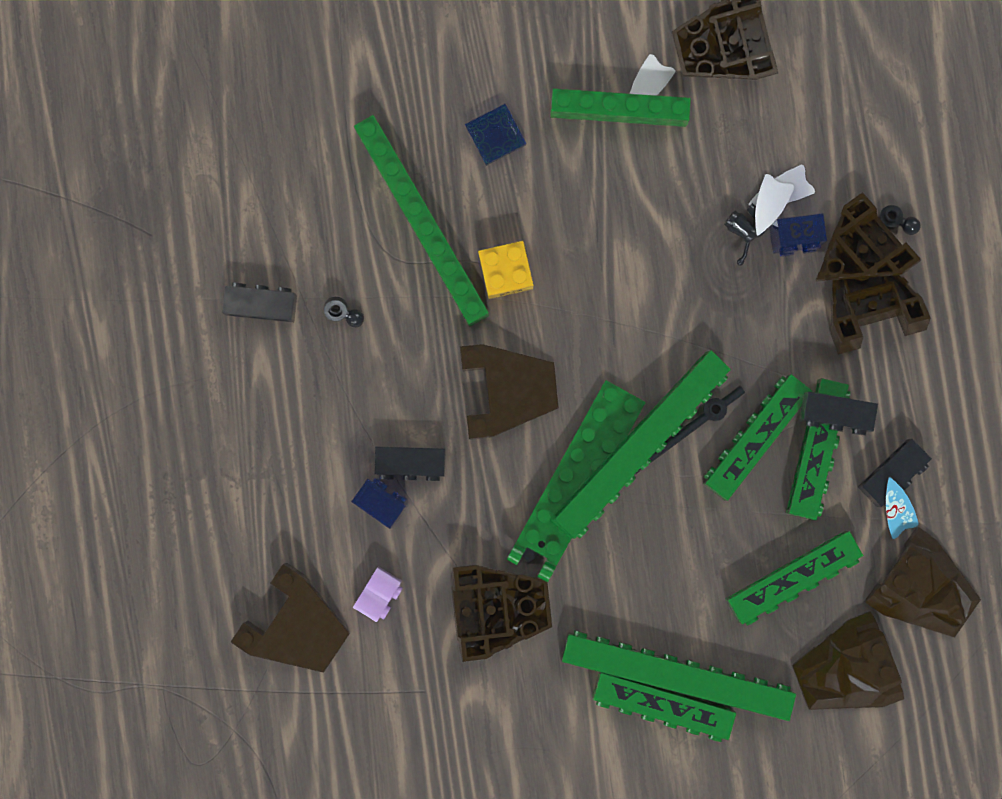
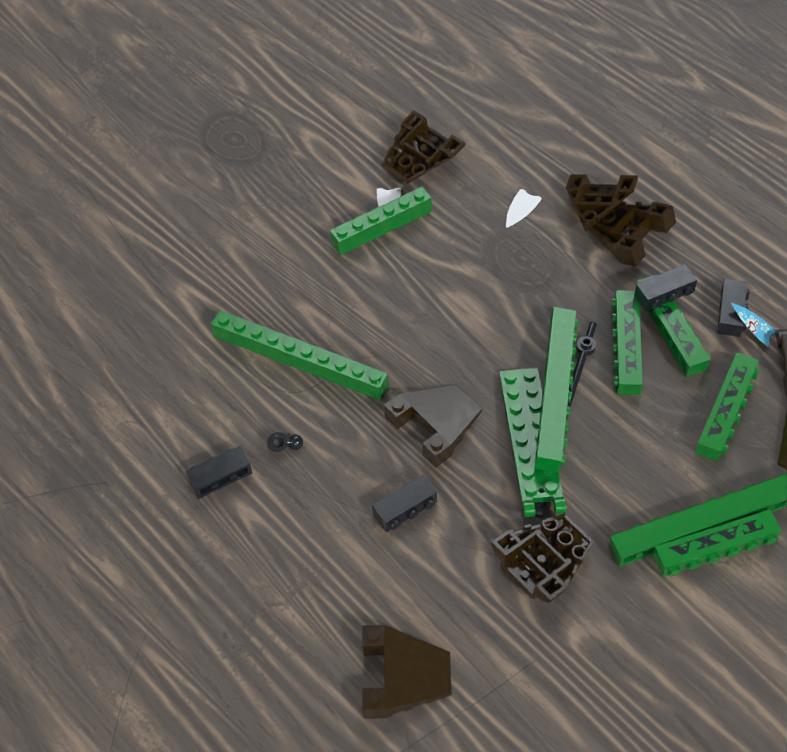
camera: 35 degrees left, 30 degrees down
clear blue brick [351,478,409,529] -> none
lavender brick [353,566,403,622] -> none
clear blue plate [465,104,526,166] -> none
yellow brick [478,241,534,299] -> none
black piece [724,203,768,266] -> none
white sticker [755,174,795,236] -> none
clear blue brick [769,213,827,257] -> none
black plate [879,205,921,235] -> none

